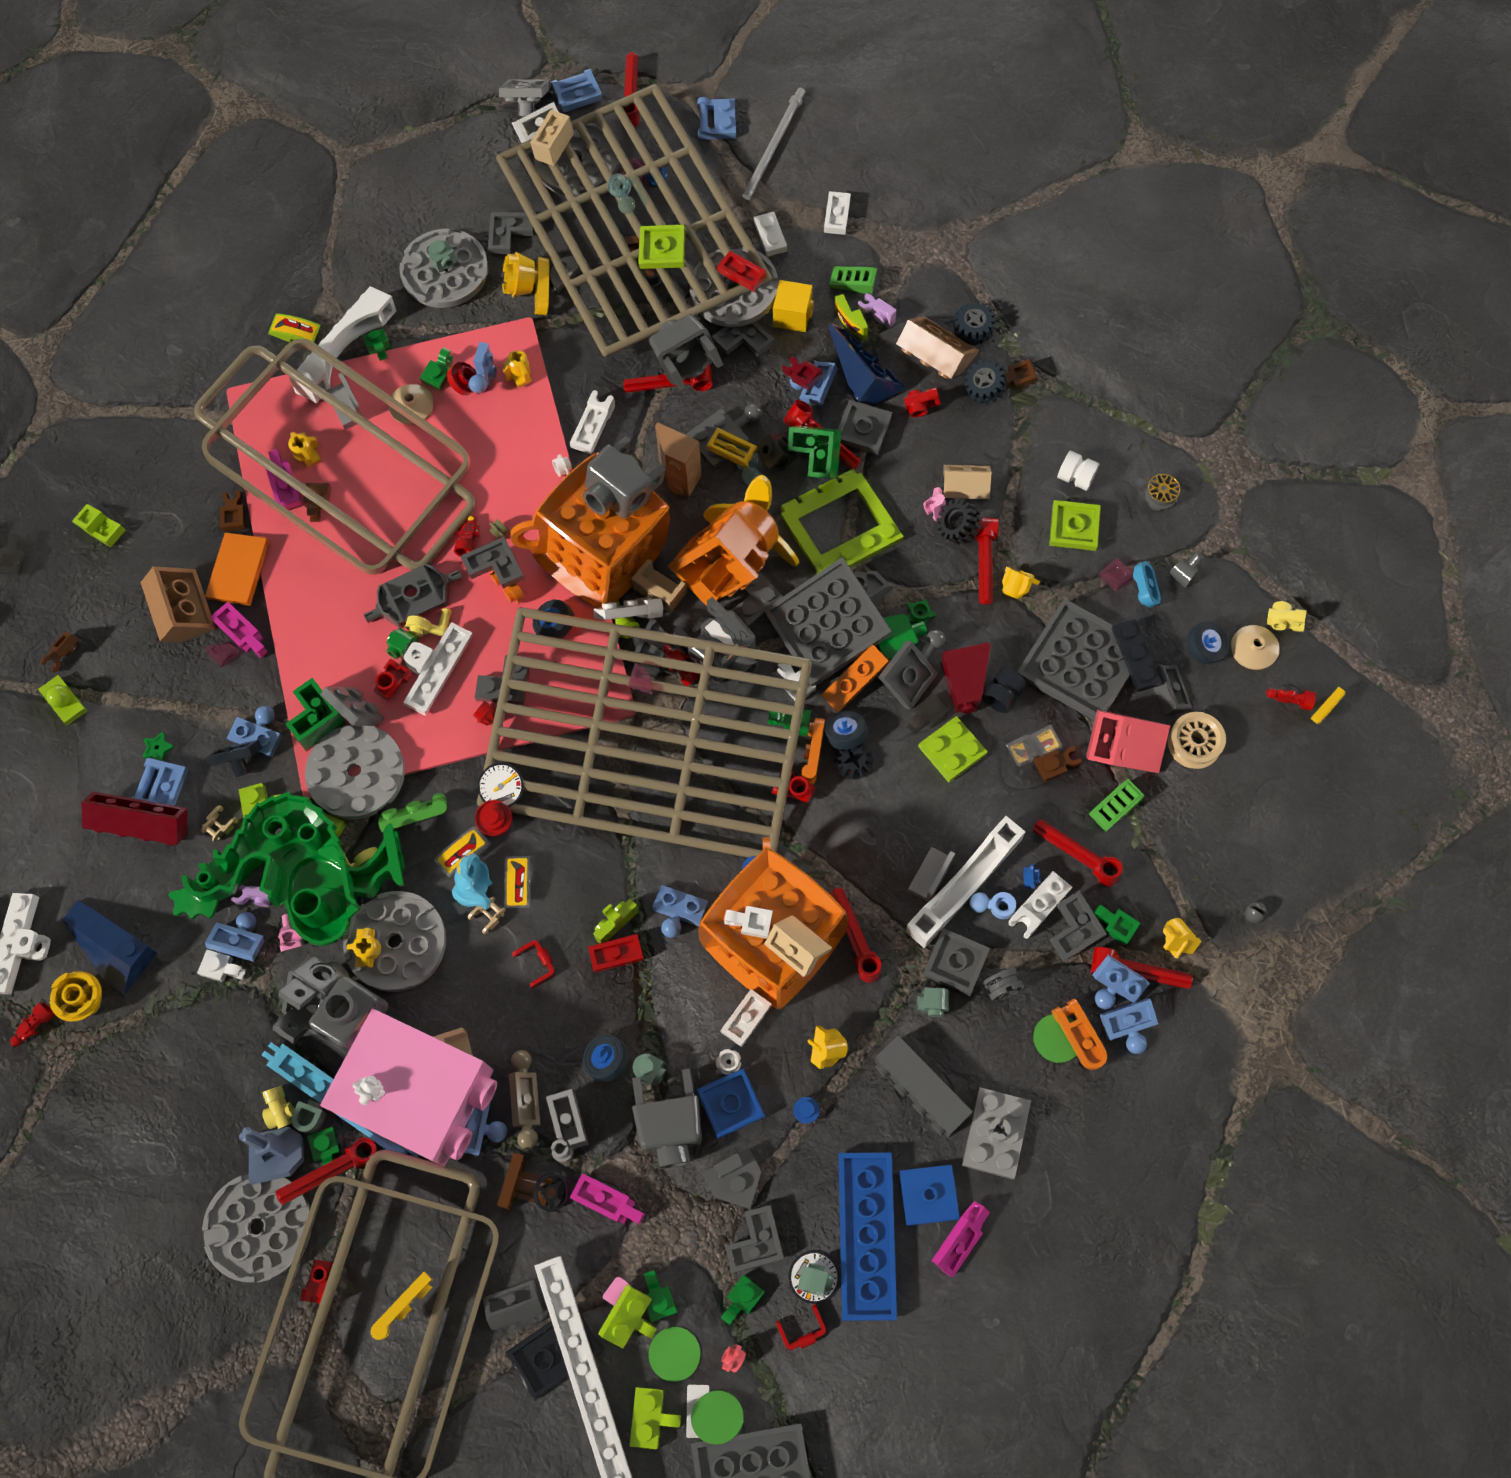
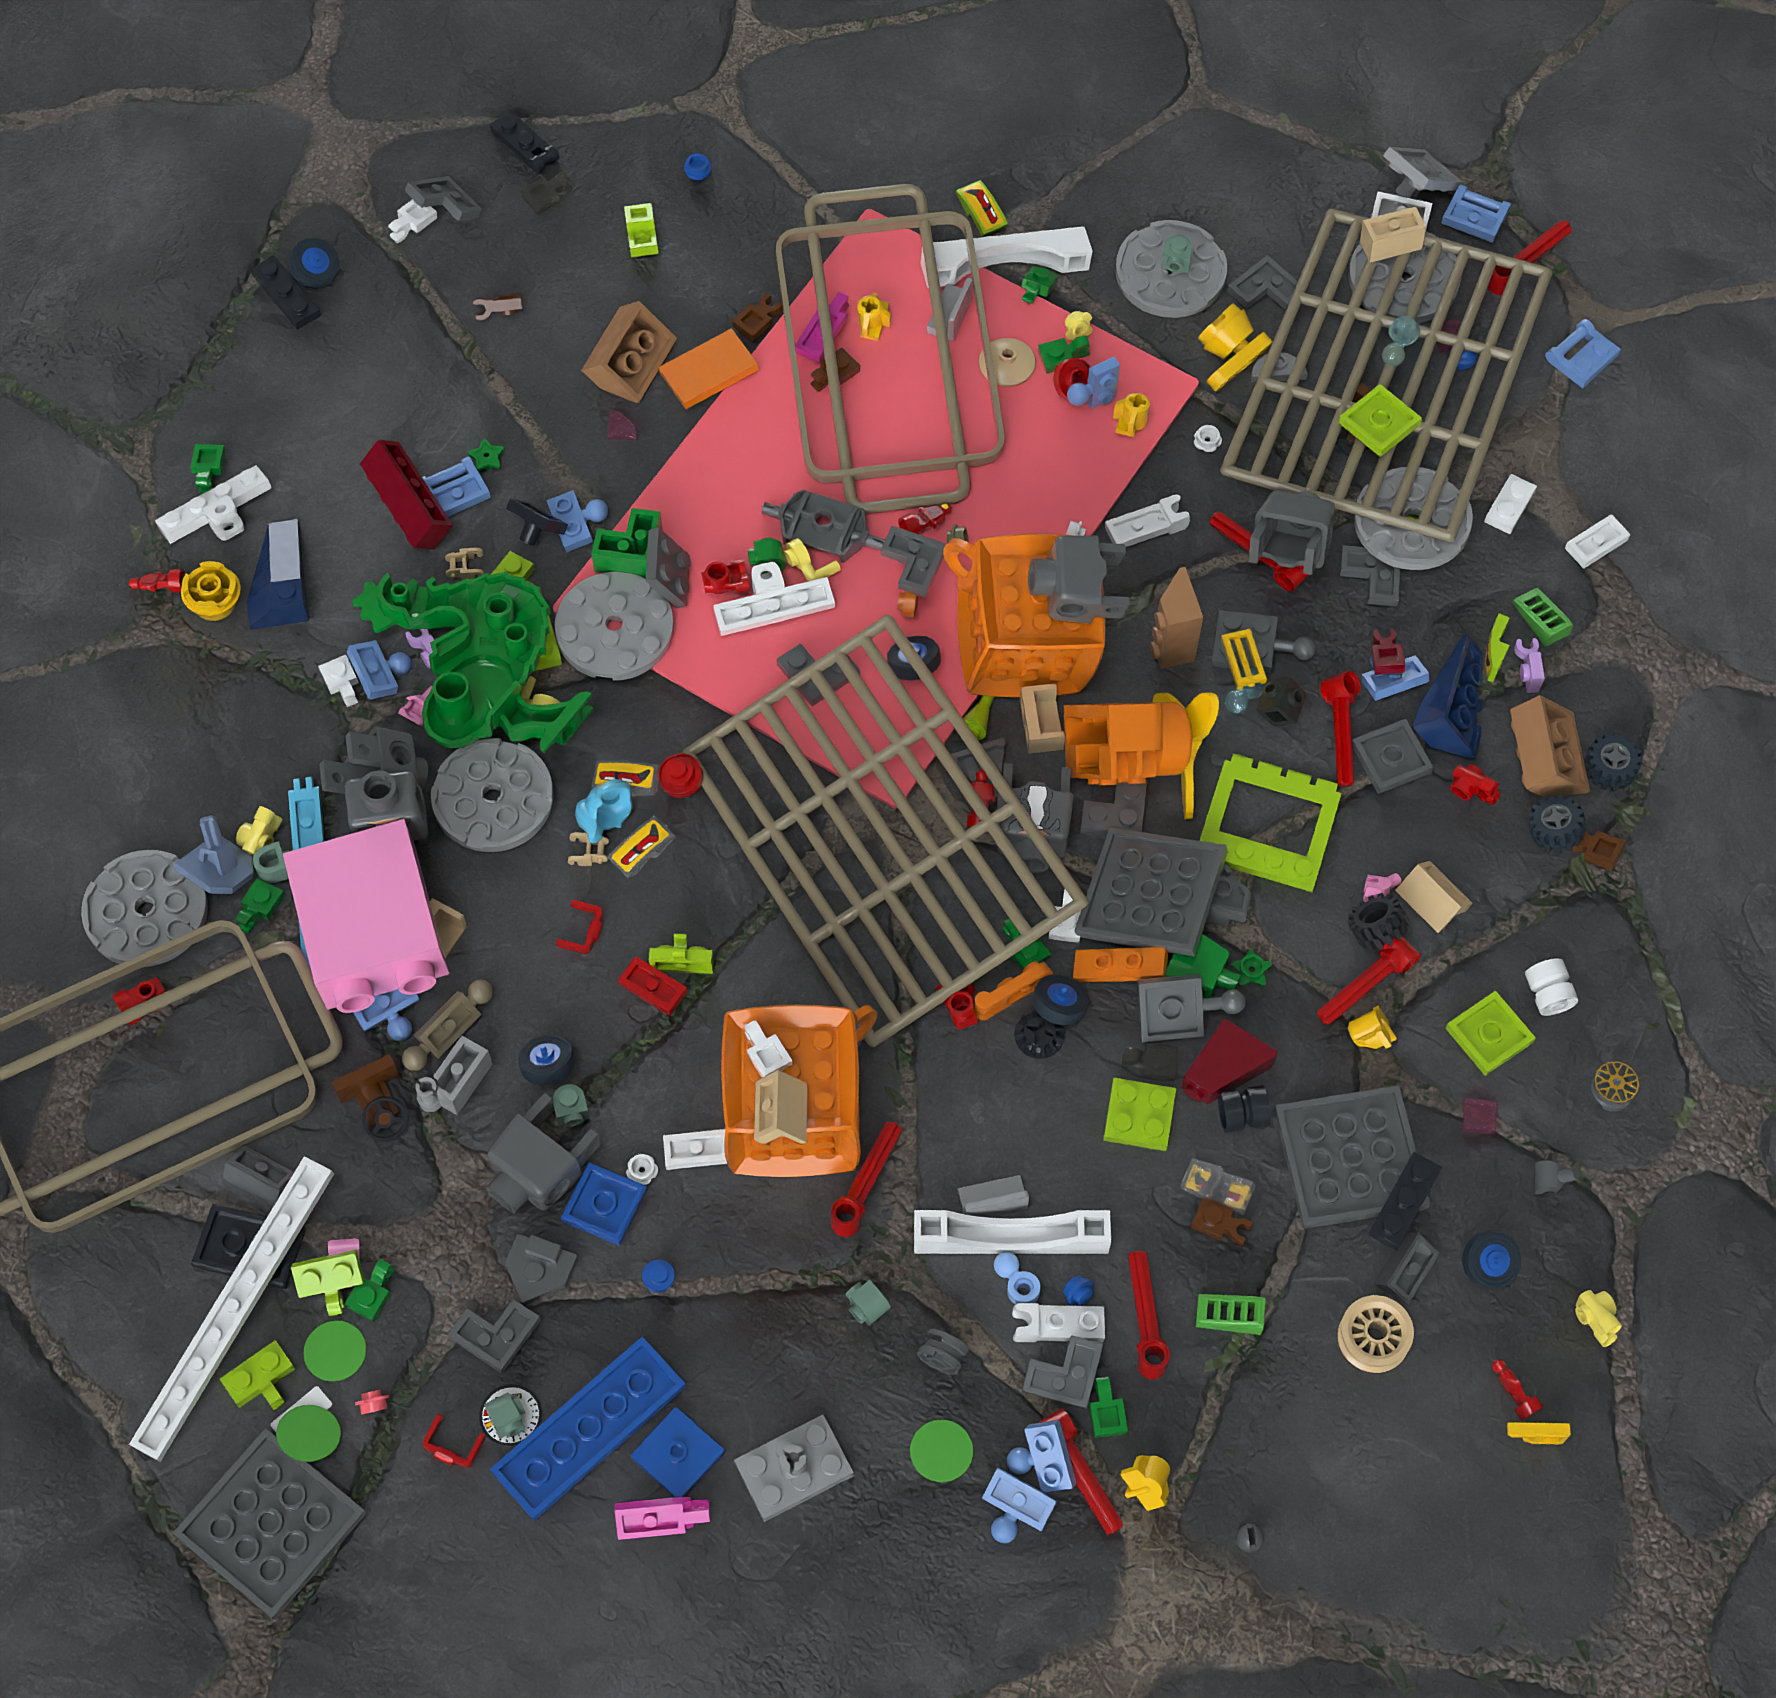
camera: 45 degrees right, 5 degrees down
lime tile [38,675,87,726] -> none
dark pink hinge [210,602,268,658] -> none
red axle [275,1138,376,1205] -> none
yellow piece [347,928,381,968] -> none
white plant [353,1076,386,1105] -> none
yellow plate [370,1272,433,1340] -> none
bright green plate [378,793,447,832] -> none
red plate [473,700,496,726] -> none
white sticker [478,763,524,807] -> none
dark pink hinge [570,1173,645,1225] -> none
white plate [593,597,663,620] -> none
clear pink tile [627,663,653,695] -> none
medium blue plate [652,885,708,938] -> none
red plate [717,251,767,292] -> none
green plate [721,1275,765,1326] -> none
light grey bar [742,88,805,200] -> none
yellow head [773,280,814,332] -> none
green brick [788,426,841,479] -> none
yellow piece [808,1025,848,1069] -> none
dark grey brick [875,1036,973,1137] -> none
dark grey plate [923,928,990,996] -> none
orange plate [1051,998,1107,1070] -> none
coral slope [1086,709,1170,773] -> none
dark azure plate [1133,561,1161,608] -> none
tan dish [1231,625,1279,670] -> none
none -> blue plate [684,153,711,180]
none -> light yellow plate [1065,311,1093,340]
none -> white plate [1194,425,1222,452]

